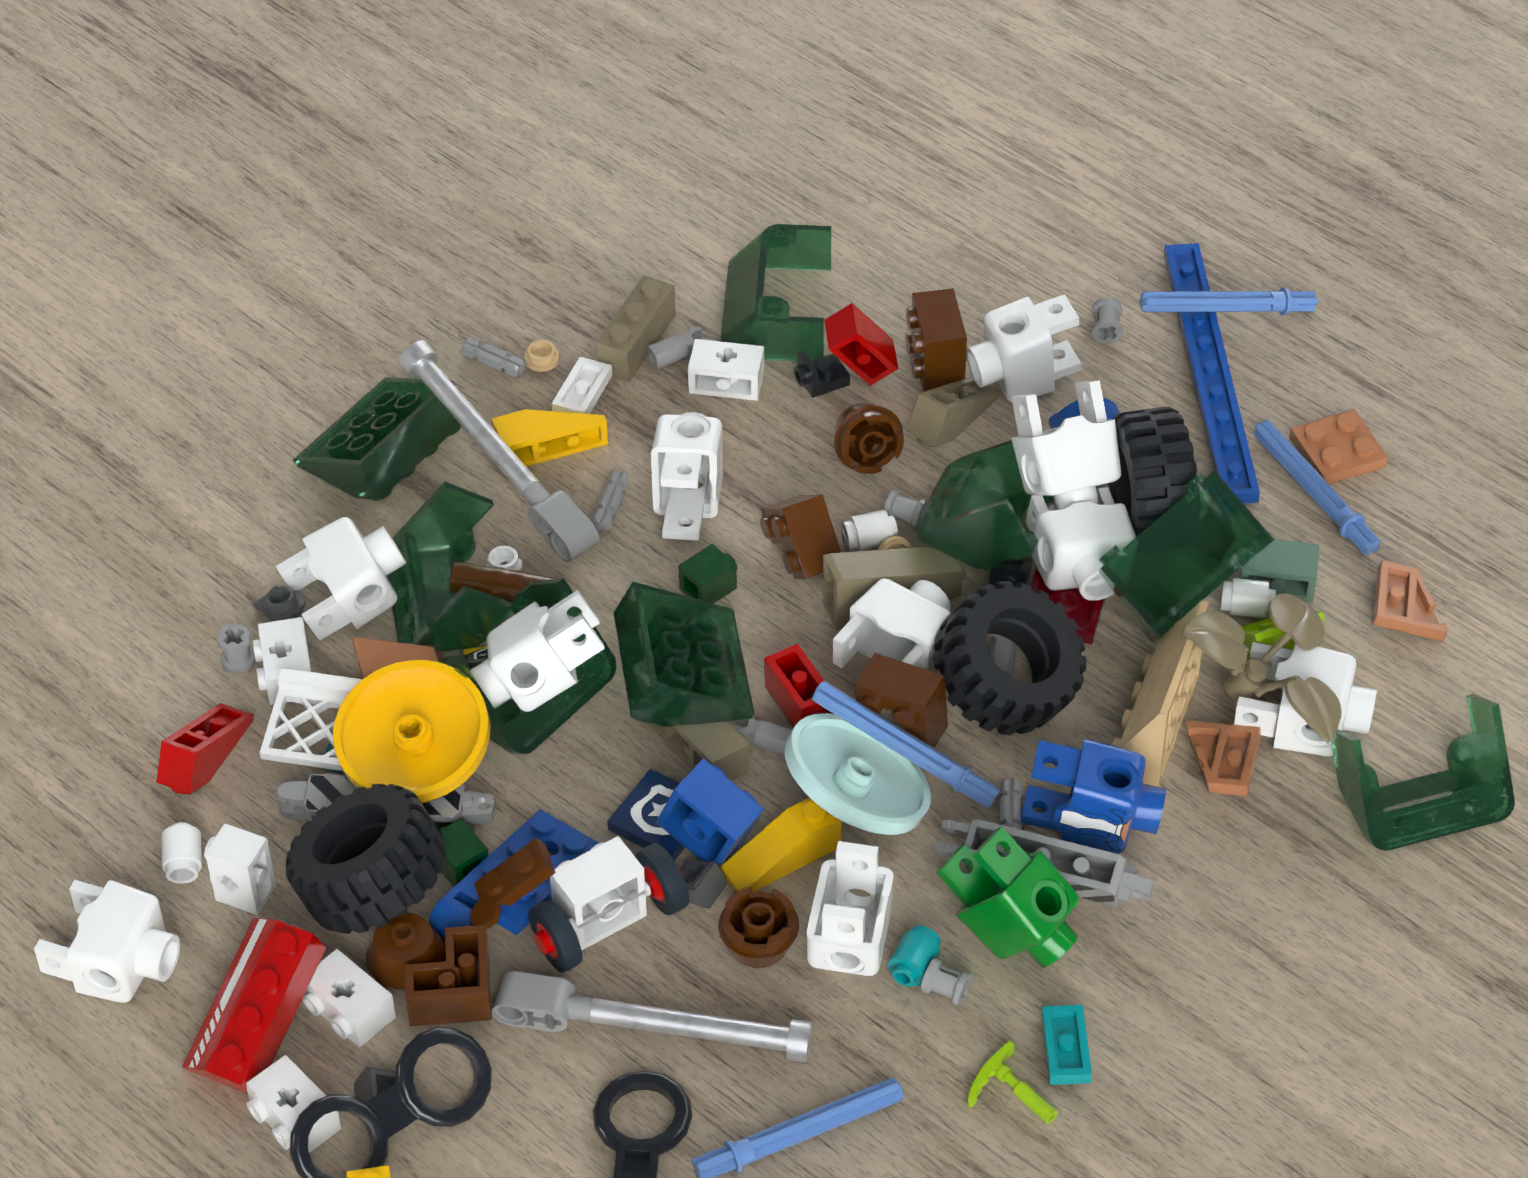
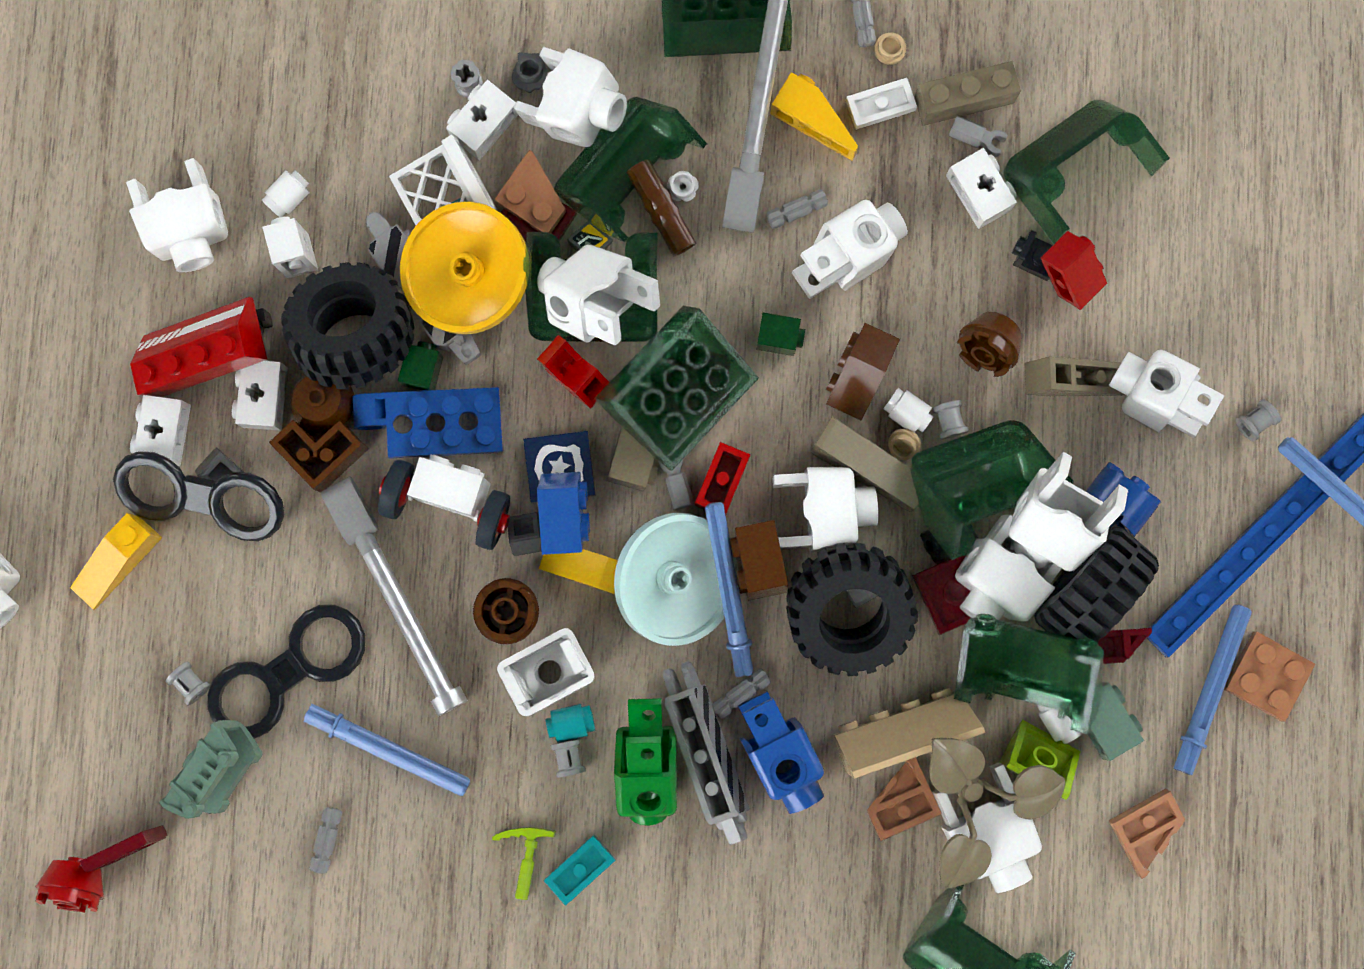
camera: 55 degrees right, 35 degrees up
red slope [156,703,254,795] -> none
reddish brown hinge [470,838,556,929] -> none
reddish brown brick [905,288,967,392] -> none
none -> red brick [537,335,612,409]

